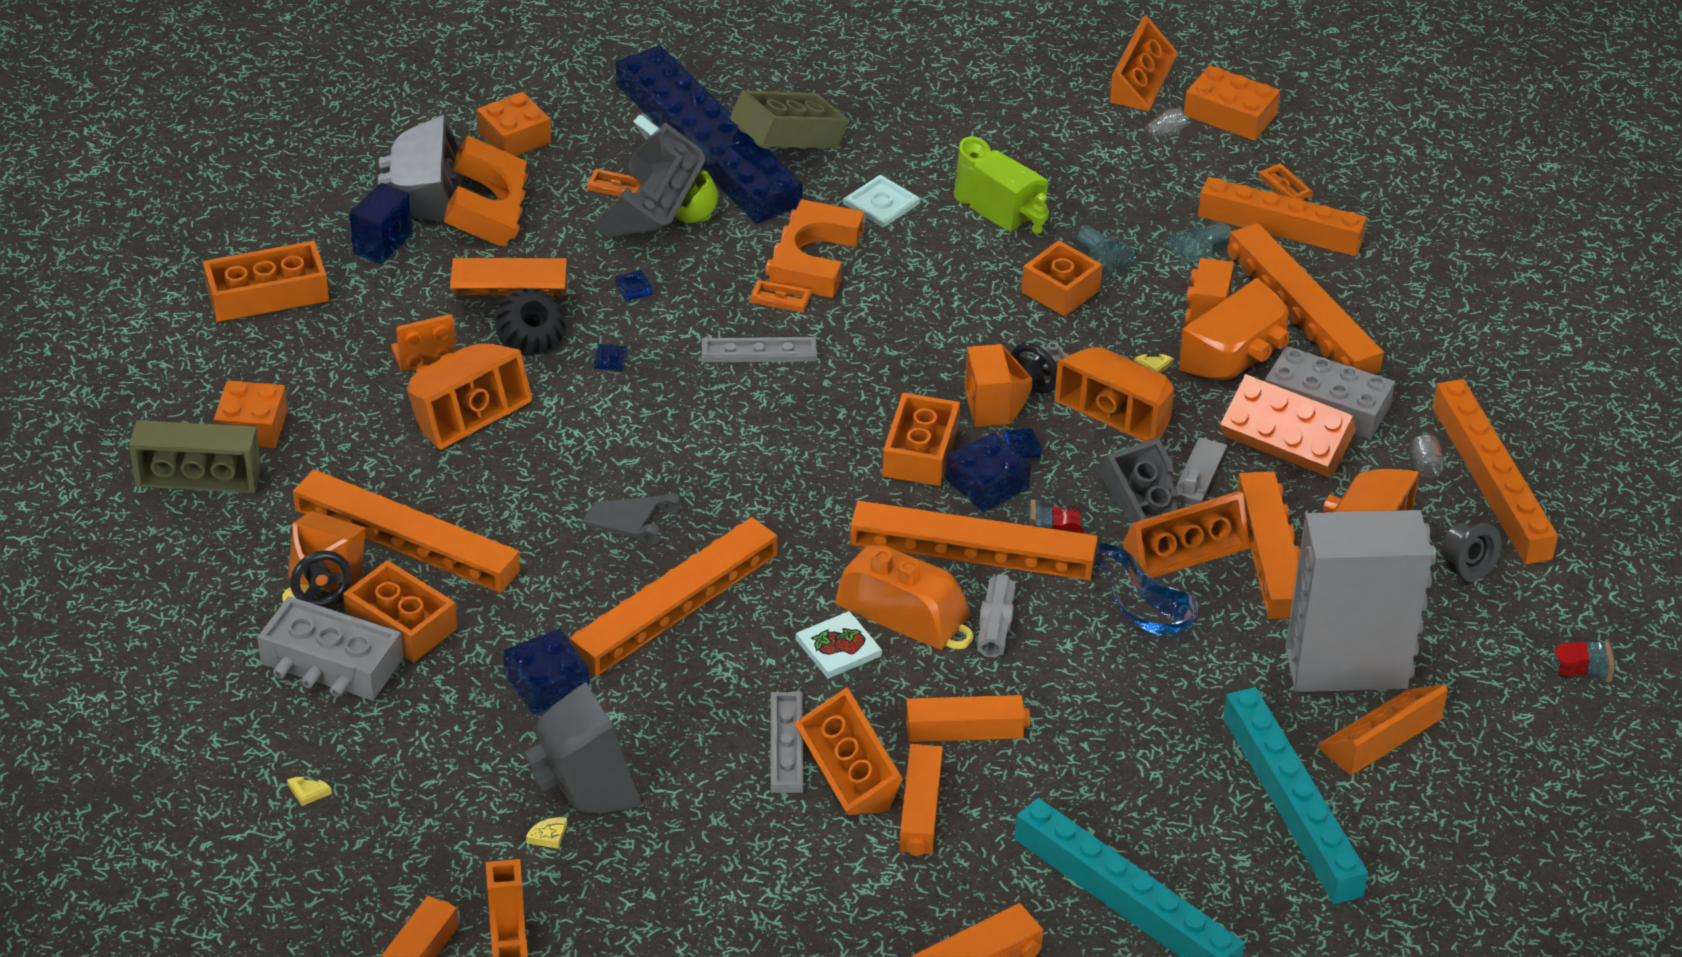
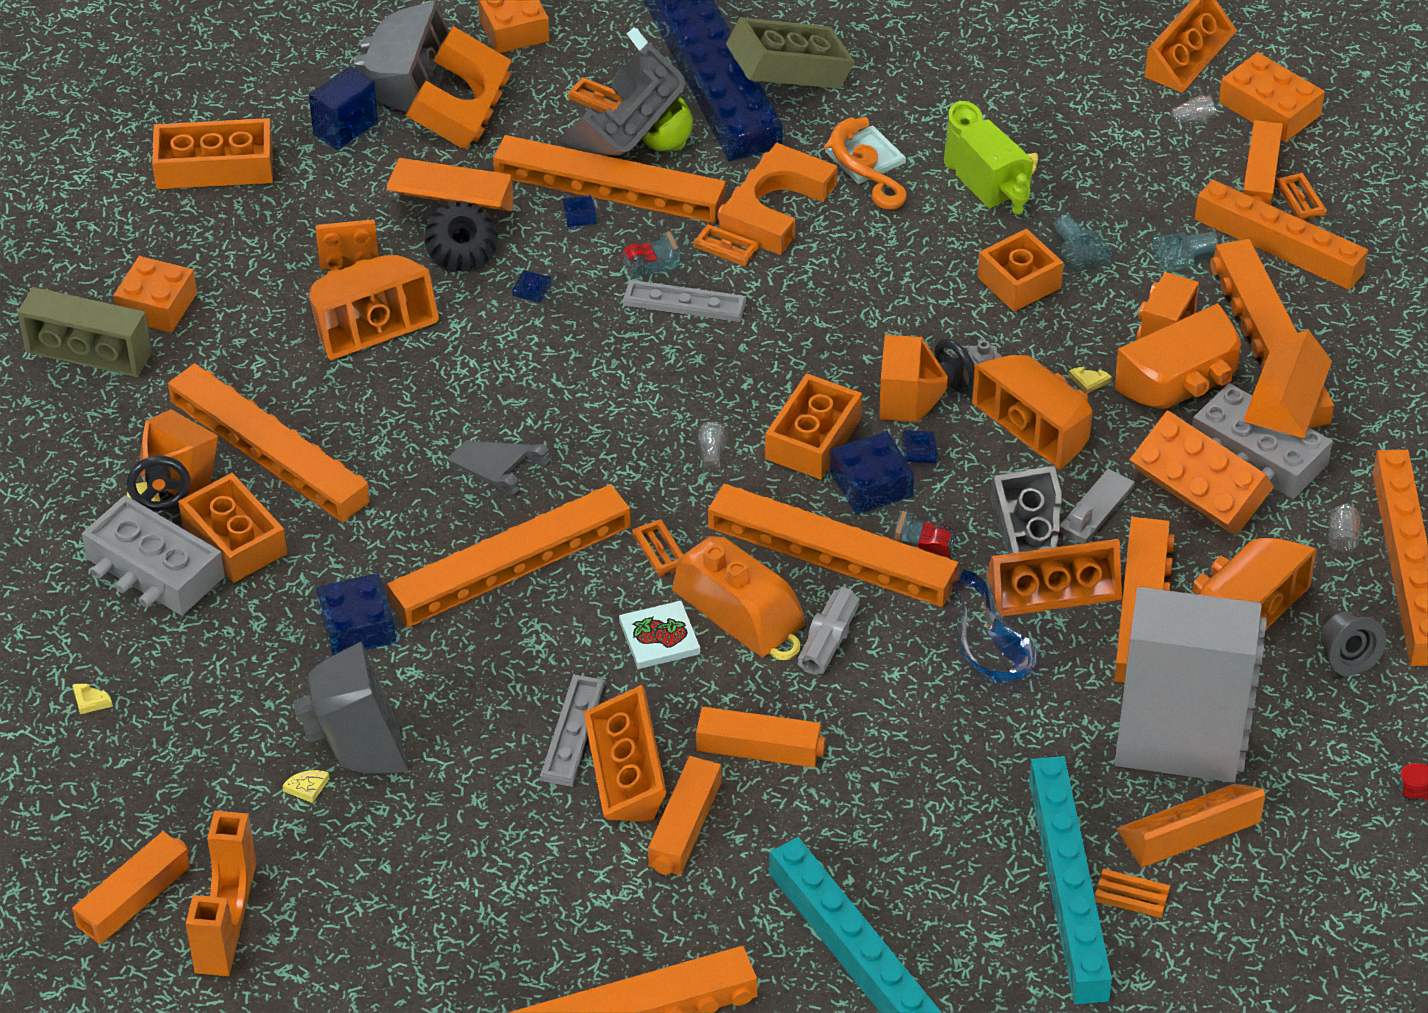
camera: 15 degrees right, 5 degrees up
none -> orange brick [493,135,726,223]
none -> clear light blue leg [621,231,681,278]
none -> orange tile [632,519,683,578]
none -> clear cone [697,422,728,468]
none -> orange plant [824,116,907,210]
none -> orange tile [1095,869,1170,918]
none -> orange brick [1243,120,1283,205]
none -> orange slope [1243,329,1332,439]

